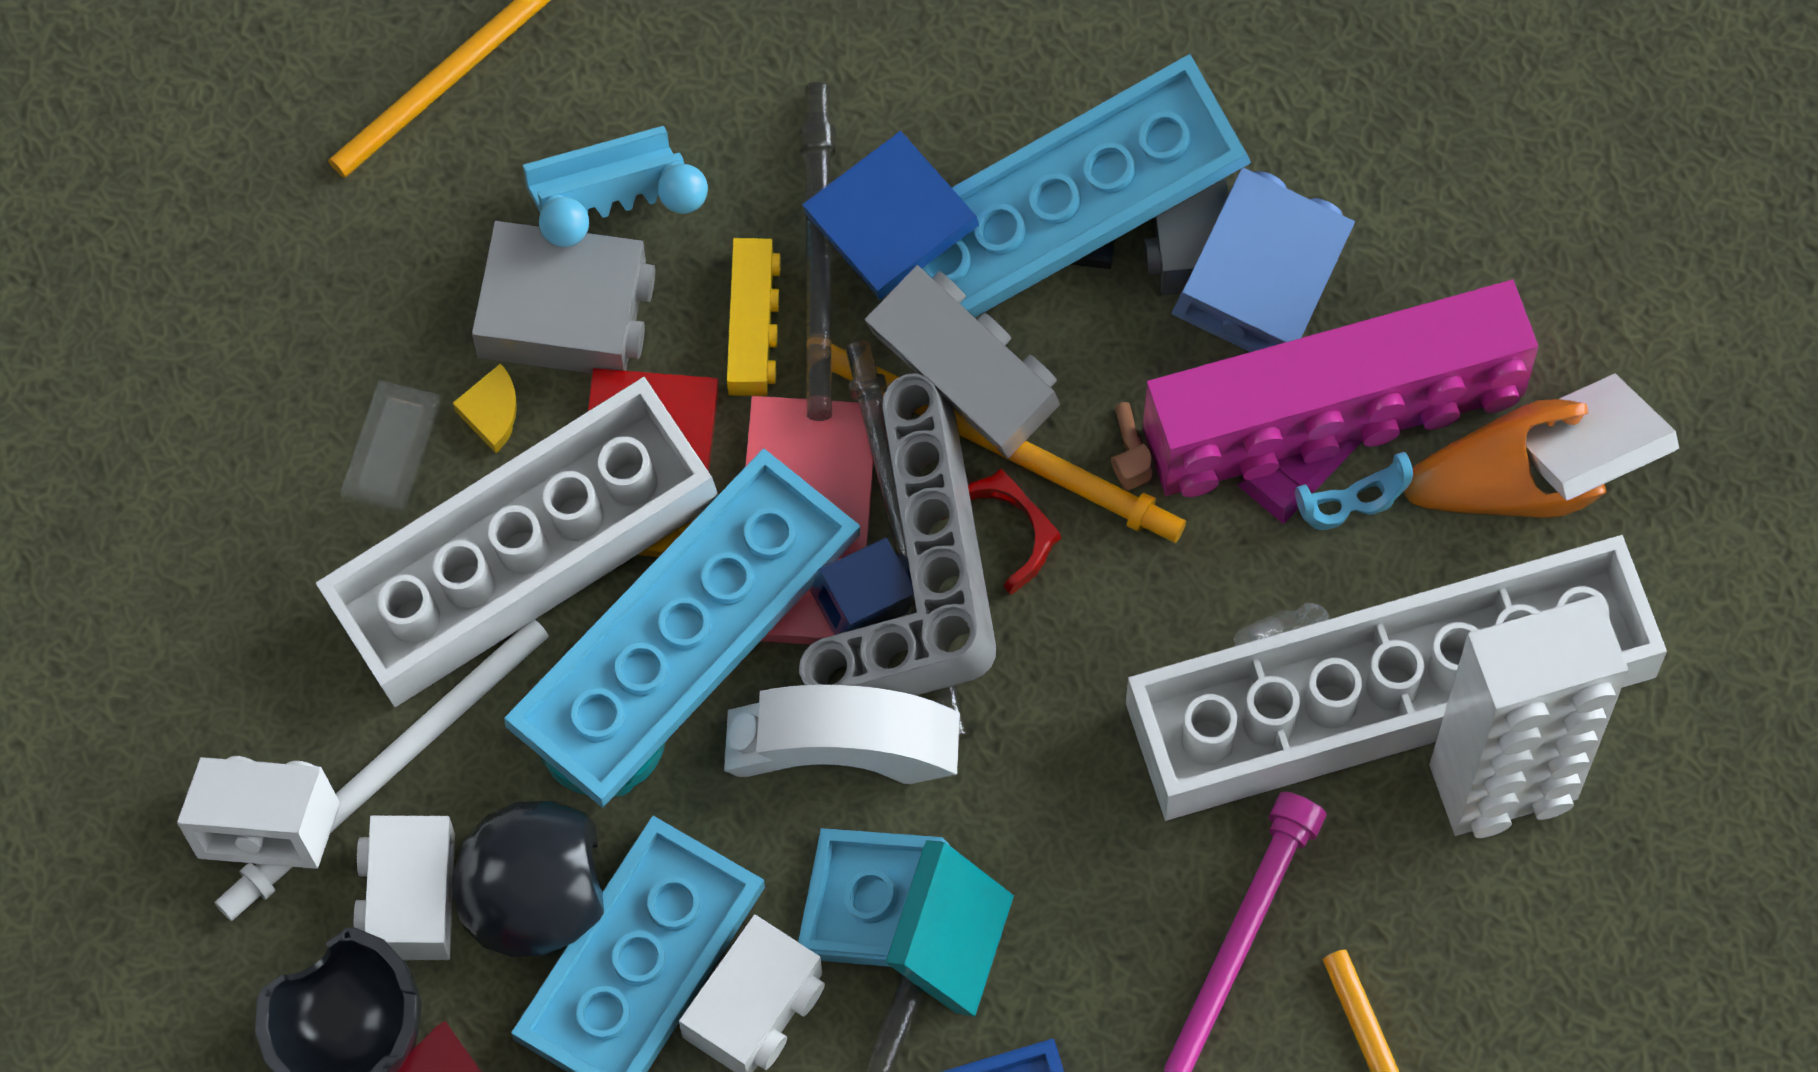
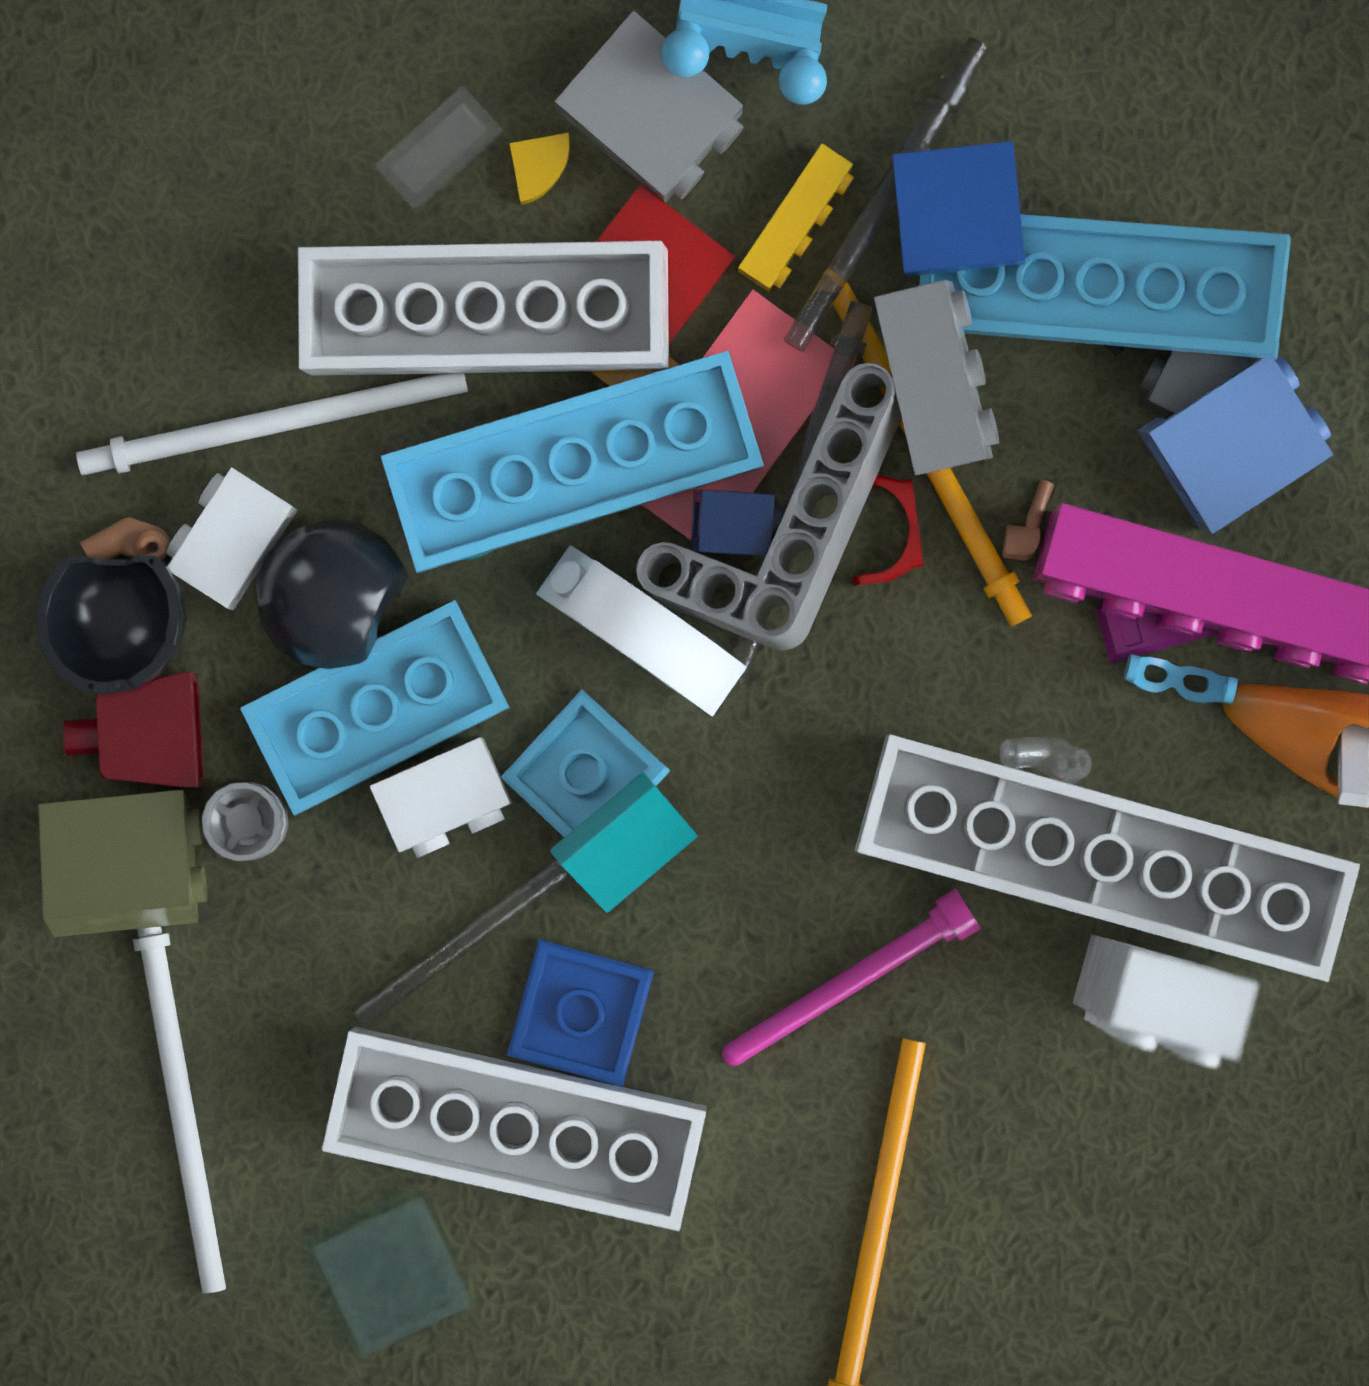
camera: 30 degrees right, 20 degrees up
white brick [177,756,340,869] -> none
none -> nougat arm [80,517,170,560]

